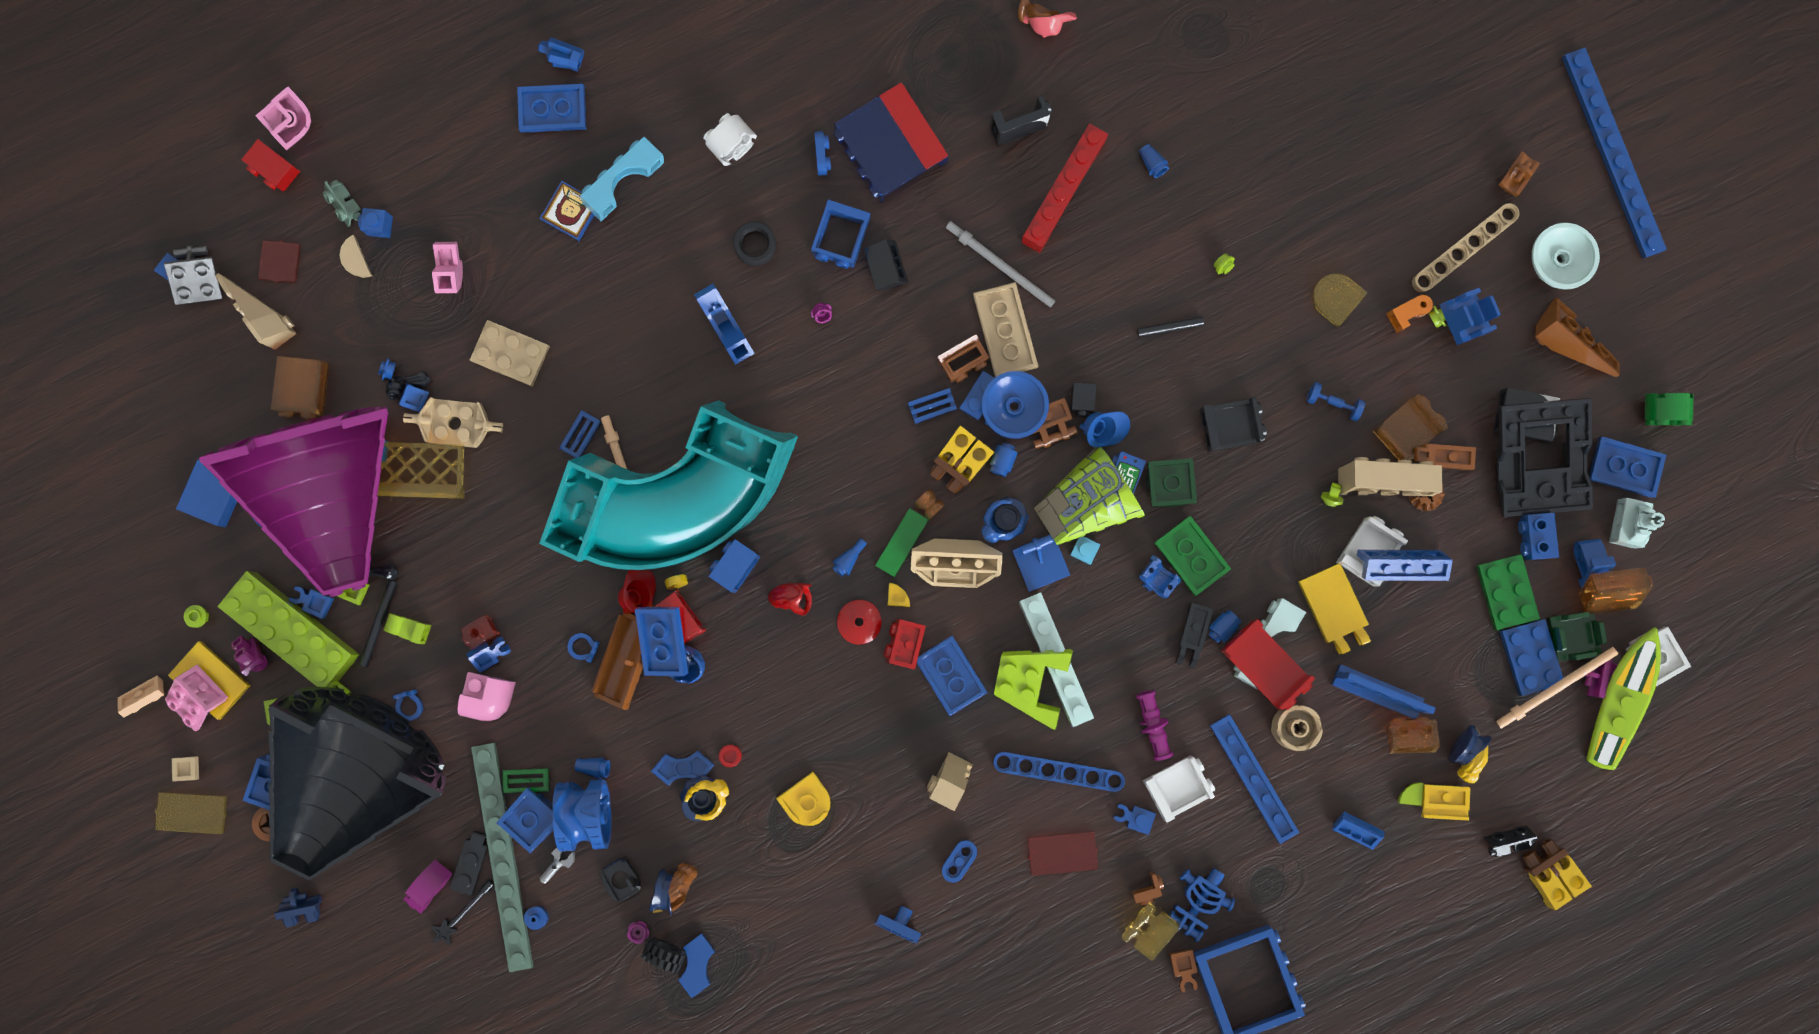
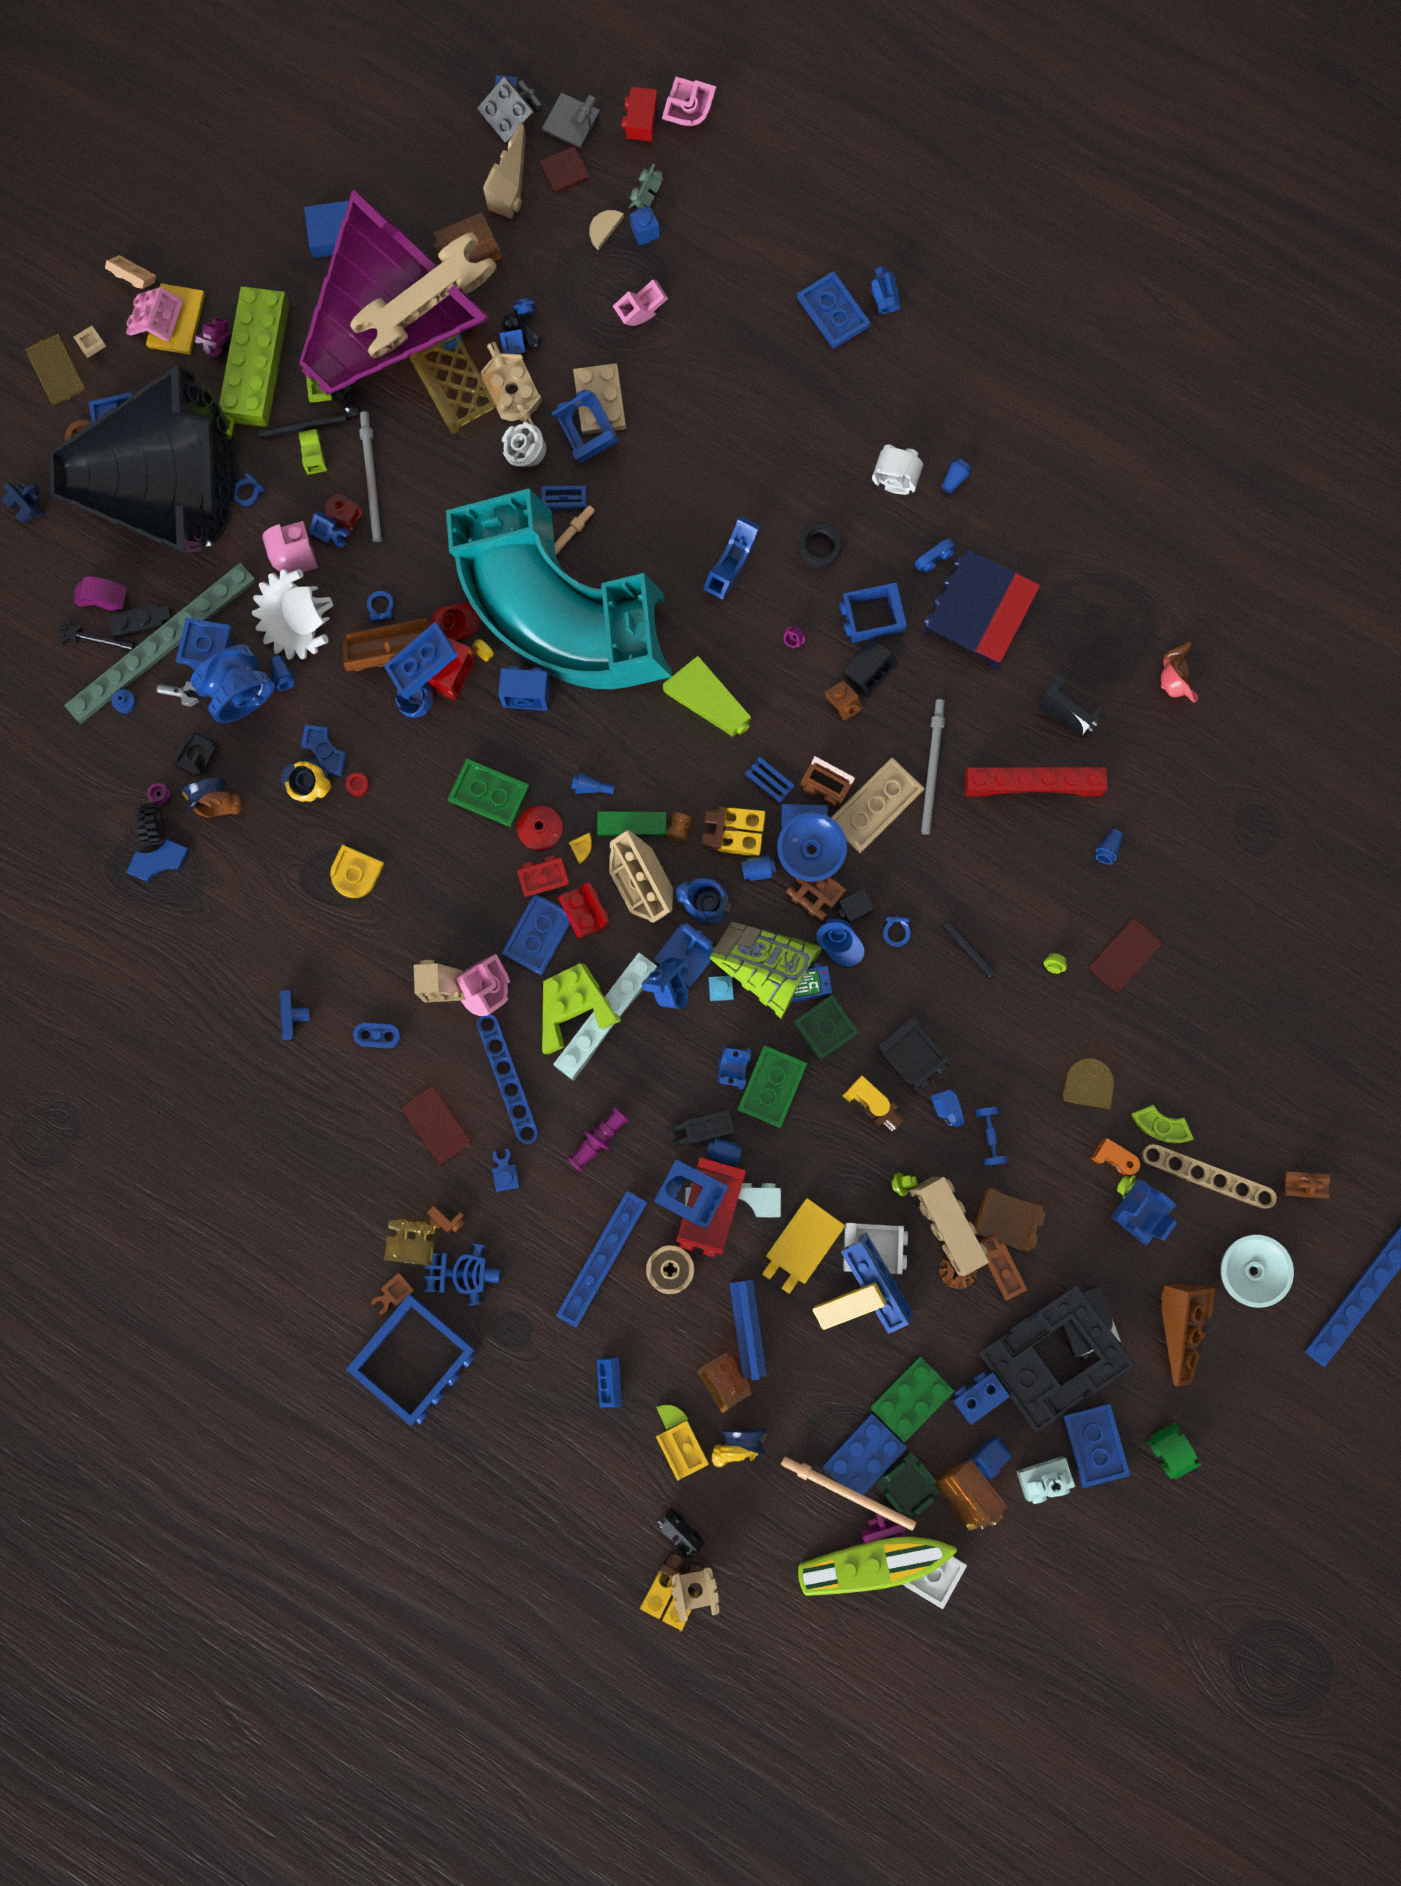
camera: 65 degrees right, 5 degrees down
lime plate [184,605,209,628] -> none
blue plate [289,587,334,619] -> none
green tile [503,768,550,793] -> none
tile [540,181,594,241] -> none
medium azure arch [580,137,664,221] -> none
red piece [768,583,812,616] -> none
white panel [1143,755,1215,823] -> none
none -> white piece [252,569,333,660]
none -> tan piece [350,233,496,358]
none -> light grey bar [359,411,382,542]
none -> green plate [448,758,530,828]
none -> bright pink brick [455,954,510,1016]
none -> white cone [502,422,546,467]
none -> flat silver plate [542,93,600,148]
none -> blue panel [551,390,620,463]
none -> red bracket [558,882,609,939]
none -> blue pin [641,957,689,1009]
none -> blue panel [654,1159,728,1229]
none -> lime slope [663,656,751,737]
none -> tan piece [672,1567,719,1621]
none -> tile [812,1282,886,1330]
none -> dark orange bracket [825,680,862,721]
none -> yellow hips [842,1076,904,1131]
none -> blue piece [883,916,911,947]
none -> blue rock [930,1089,964,1127]
none -> blue cone [941,458,971,494]
none -> clear red piece [1088,918,1162,994]
none -> lime tile [1131,1105,1194,1143]

